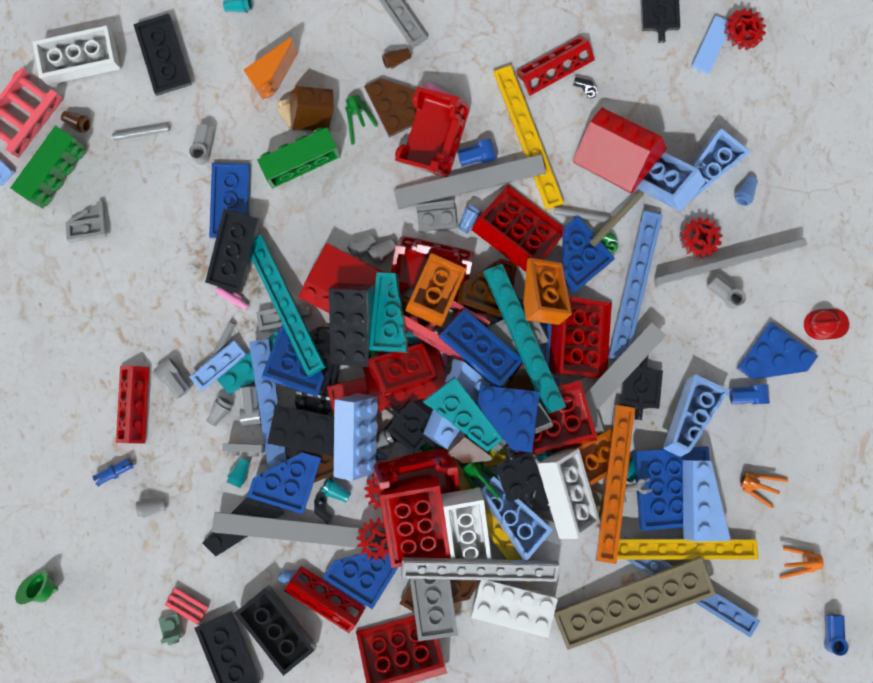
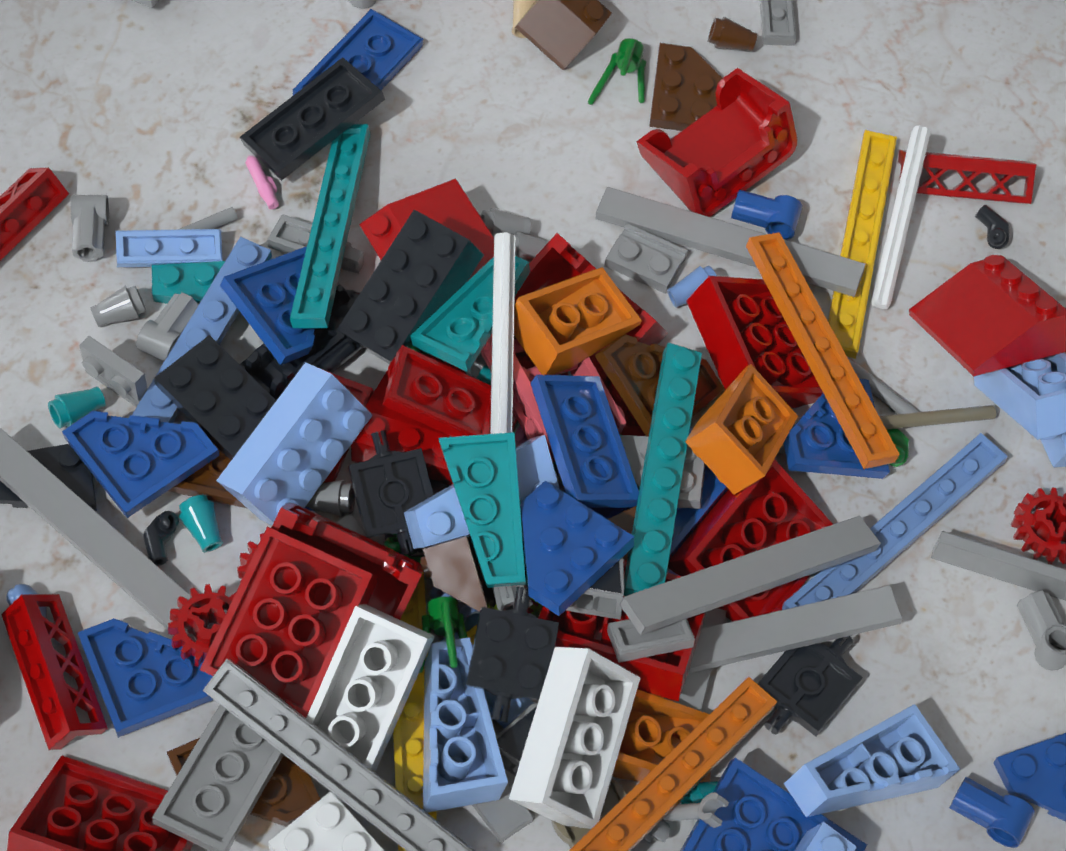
camera: 25 degrees right, 25 degrees down
green brick [257,127,341,189] -> none
none -> white axle [490,232,516,434]
none -> light grey tile [607,619,695,663]
none -> light grey tile [620,515,881,635]
none -> orange plate [746,232,900,469]
none -> white axle [871,125,931,310]

